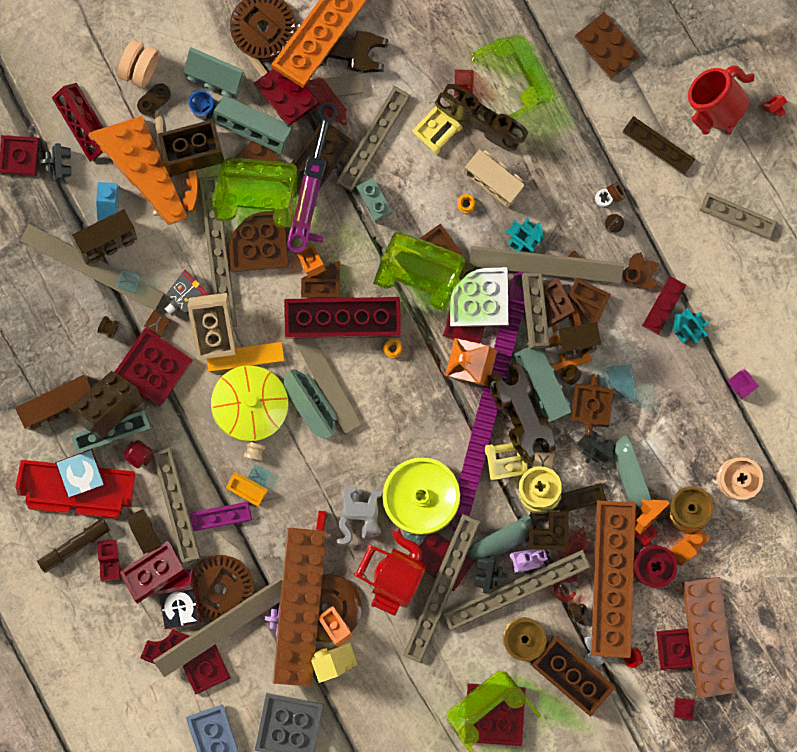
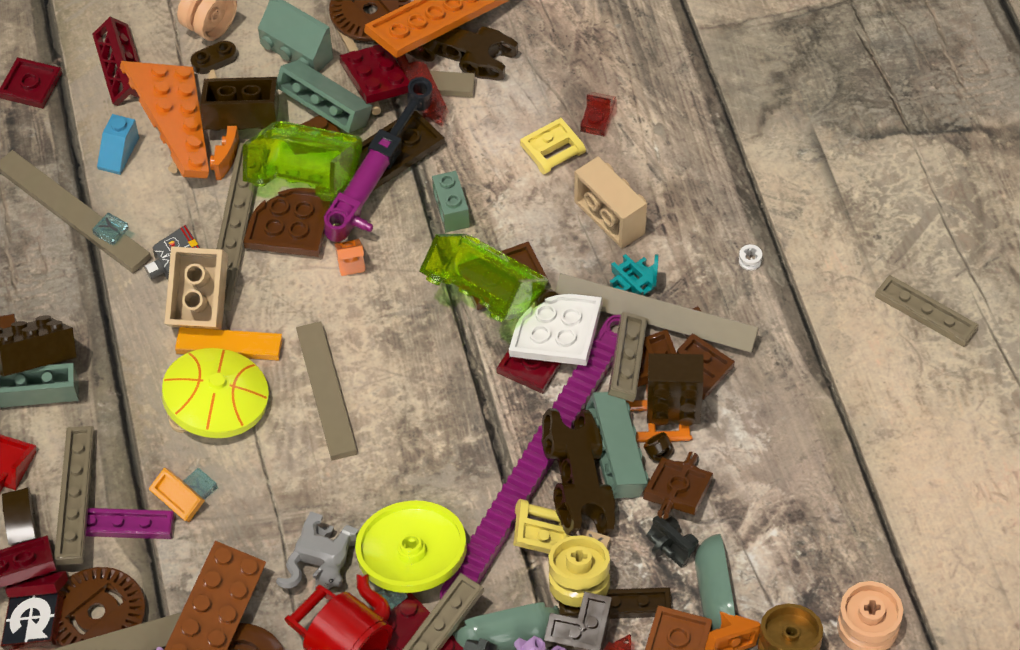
camera: 15 degrees right, 30 degrees down
pearl dark grey hips [40,143,72,181] -> none
dark brown brick [72,209,137,264] -> none
dark brown wheel [97,316,120,339] -> none
dark red plate [115,327,193,407] -> none
dark red head [123,440,153,469] -> none
reddish brown tile [144,310,171,337] -> none
blue wheel [189,90,216,120] -> none
tan wheel [244,442,266,461] -> none
dark red brick [284,297,401,339] -> none
sand green brick [284,369,337,438] -> none
reddish brown wing [301,261,340,298] -> none
red tile [316,510,327,530] -> none
dark tan tile [336,86,411,193] -> none
light orange plate [383,339,403,358] -> none
dark brown piece [435,84,528,151] -> none
orange piece [445,338,497,387] -> none
light orange plate [457,194,476,213] -> none
clear neon green windscreen [471,34,554,120] -> none
reddish brown plate [575,12,640,80] -> none
dark brown tile [604,214,624,234] -> none
clear light blue slope [604,364,636,403] -> none
reddish brown tile [606,182,625,203] -> none
dark brown tile [622,116,695,175] -> none
reddish brown plate [623,252,659,289] -> none
dark red plate [642,276,687,335] -> none
teal piece [673,308,709,344] -> none
red piece [688,65,755,135] -> none
magenta panel [727,368,759,399] -> none
red tile [762,95,788,117] -> none

